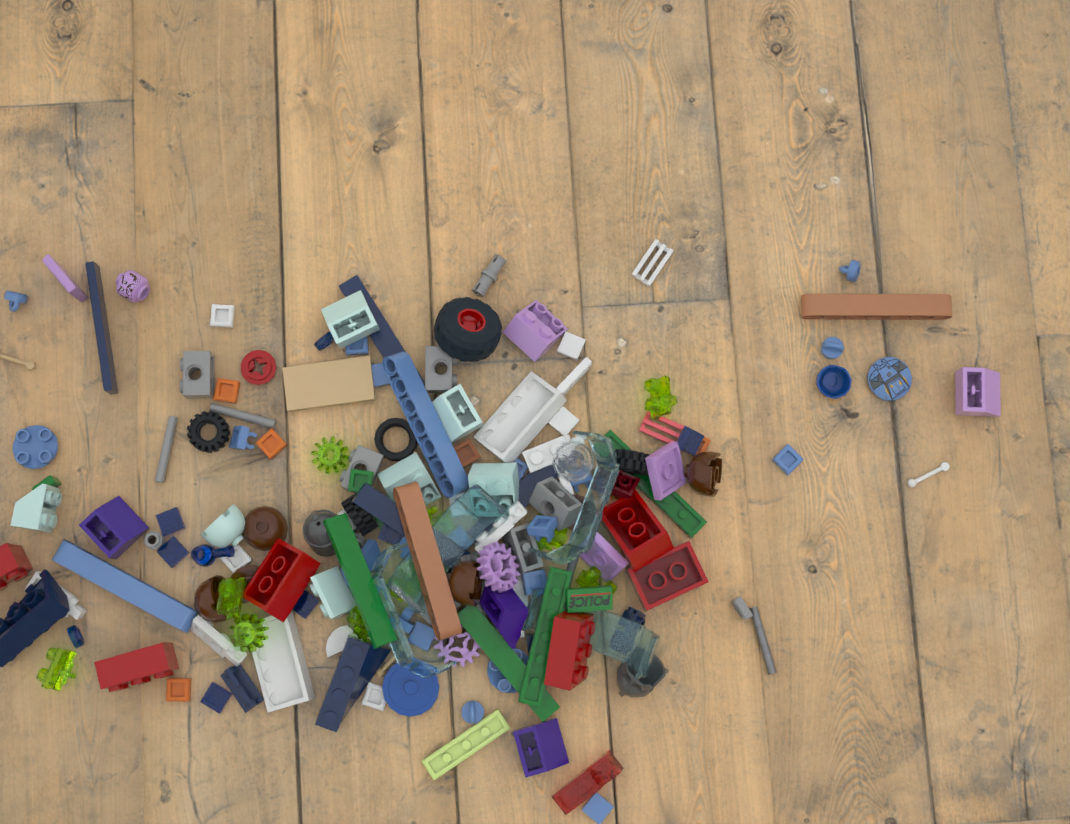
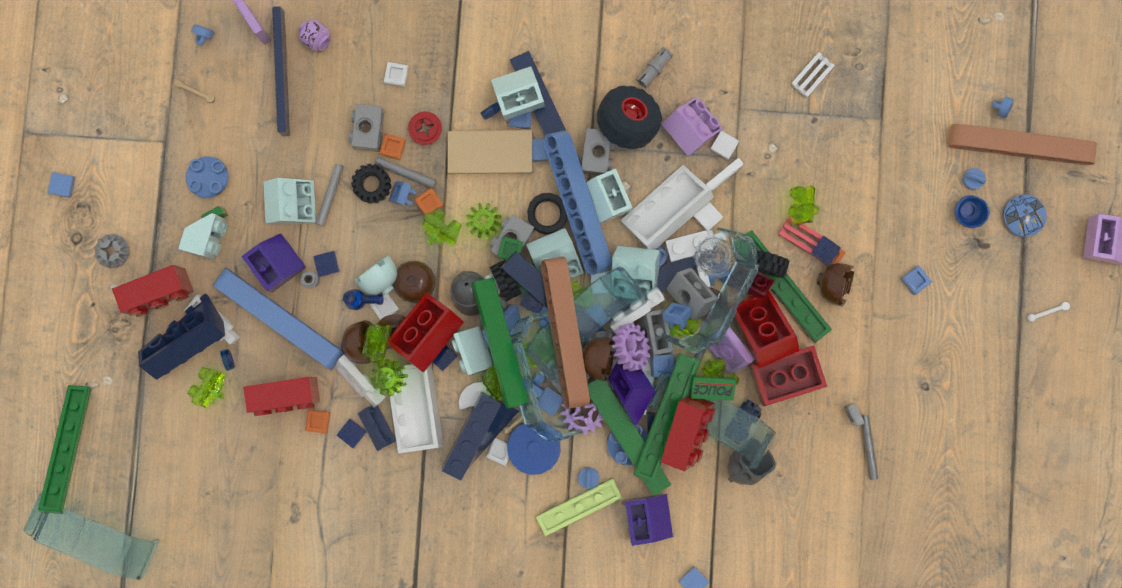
camera: 10 degrees right, 5 degrees up
clear blue tile [157,536,190,568] -> none
dark orange plate [454,438,481,468] -> none
clear red slope [552,750,623,815] -> none
lavender tile [645,441,687,500] -> none
none -> light aqua slope [263,178,316,225]
none -> clear neon green hips [422,208,462,246]

